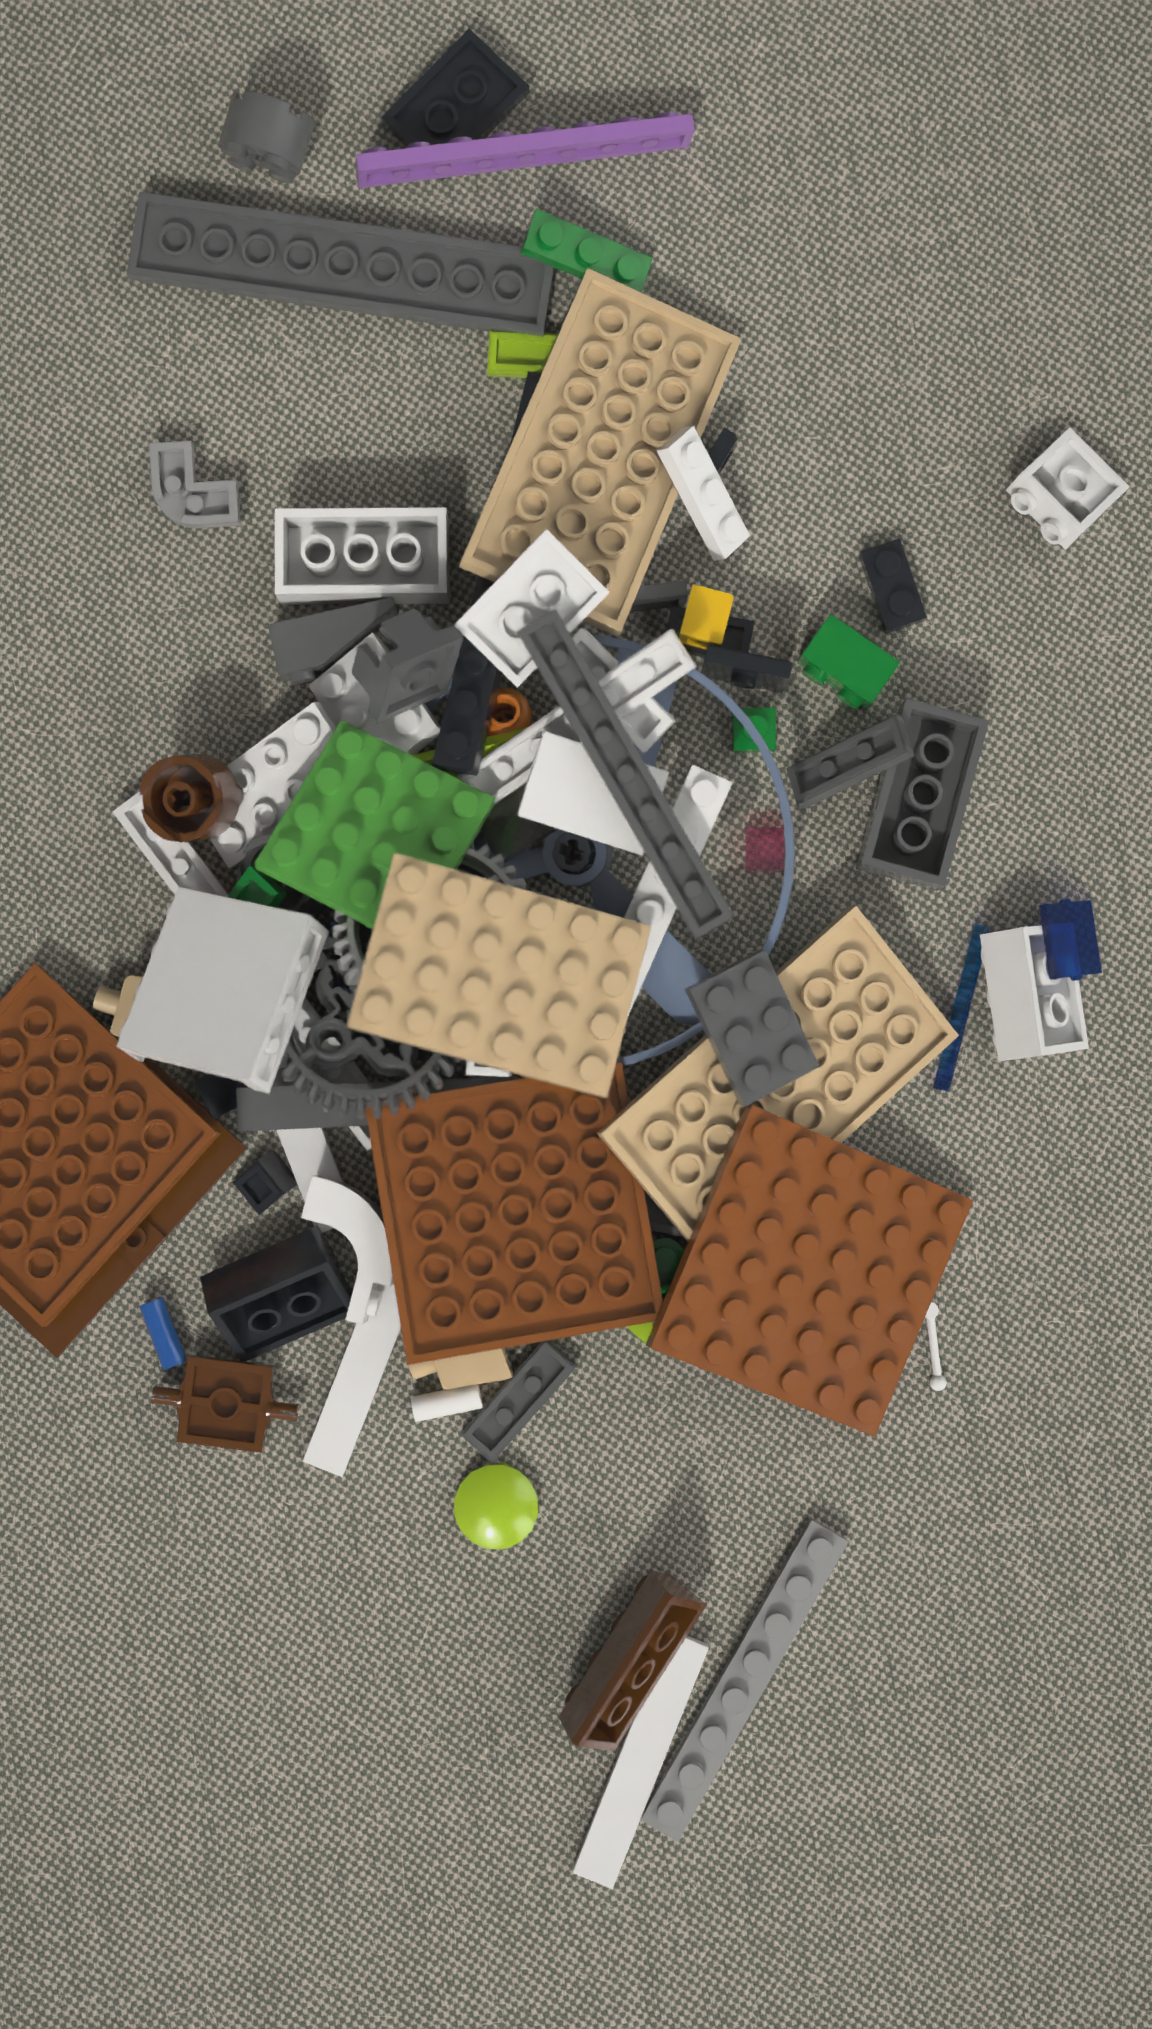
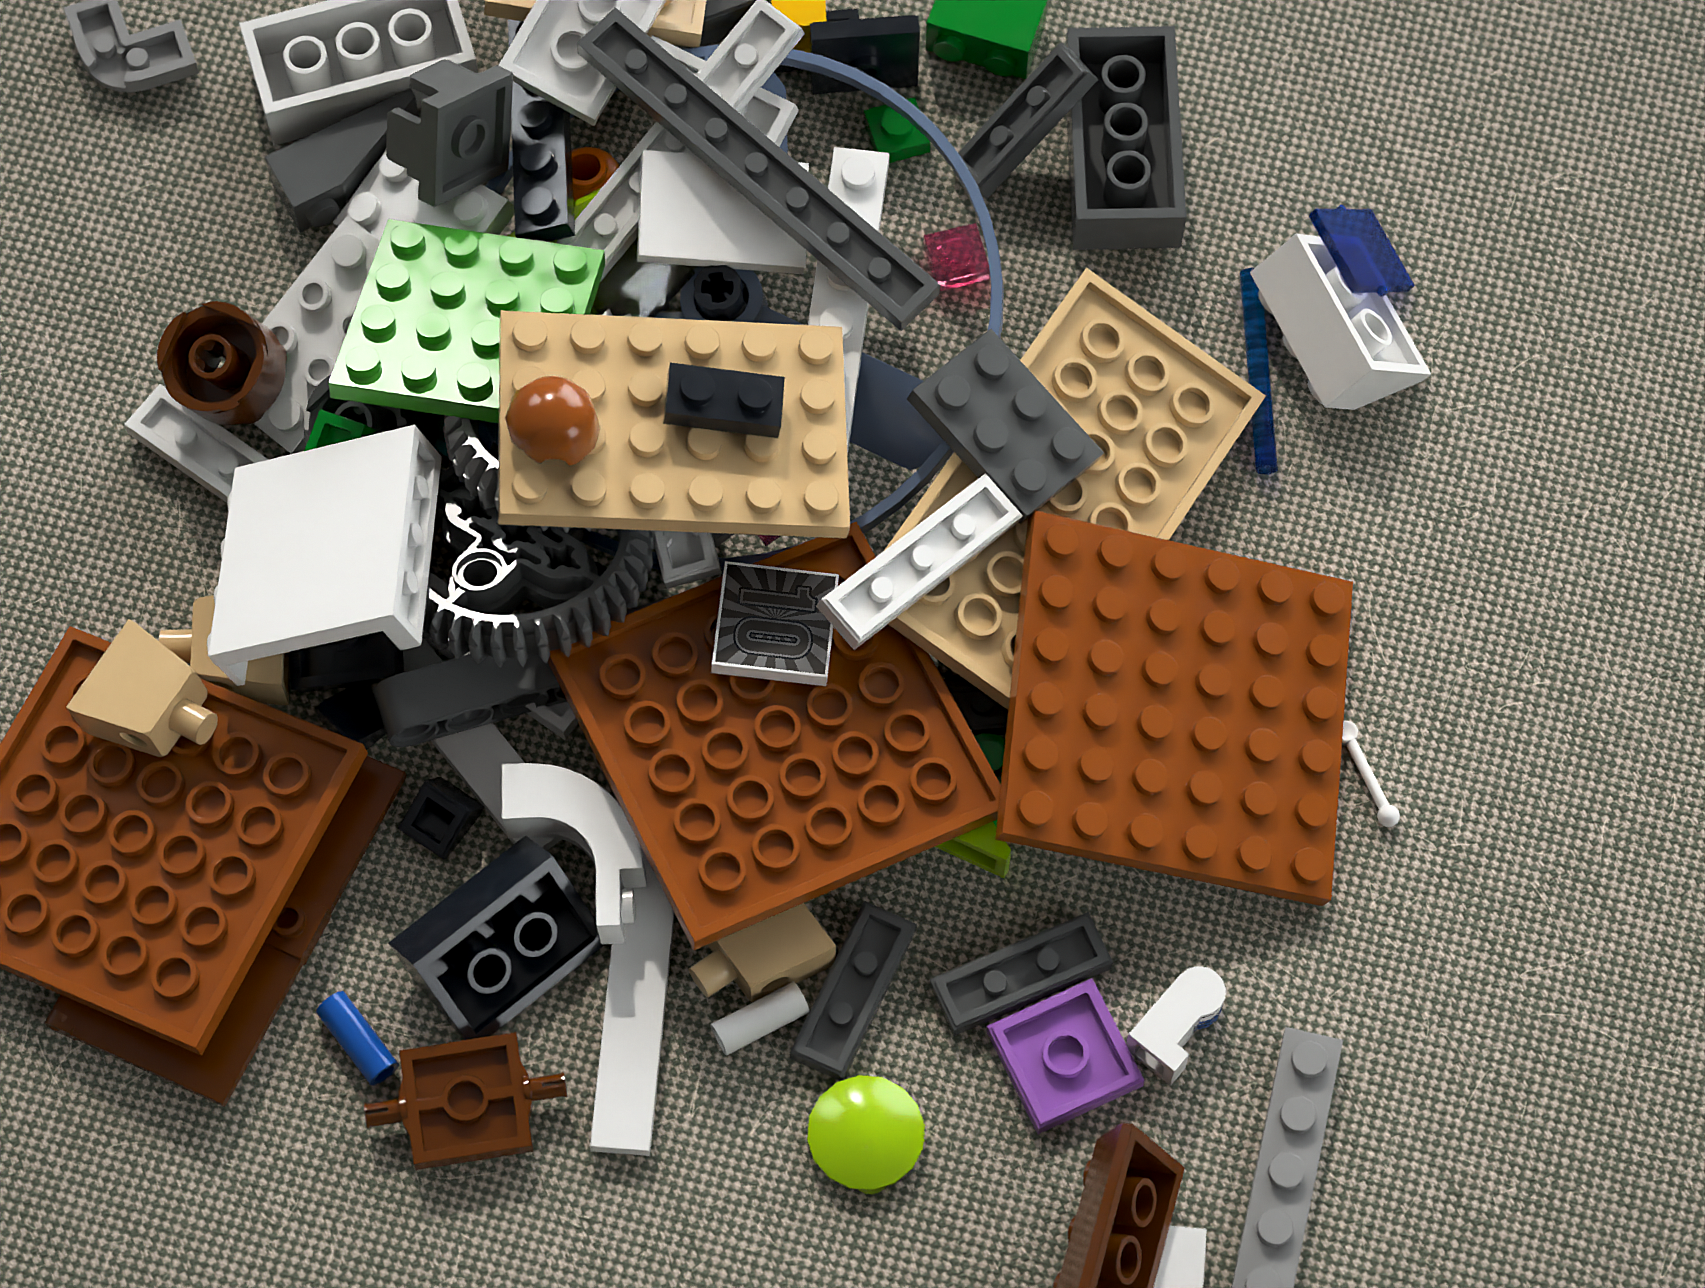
camera: 20 degrees left, 20 degrees down
none -> tan torso [66,619,218,757]
none -> dark orange hair [505,376,600,466]
none -> black plate [663,362,785,438]
none -> tile [711,561,839,686]
none -> white tile [816,473,1023,650]
none -> dark grey tile [929,912,1113,1036]
none -> medium lavender tile [986,979,1145,1134]
none -> white leg [1126,966,1226,1086]

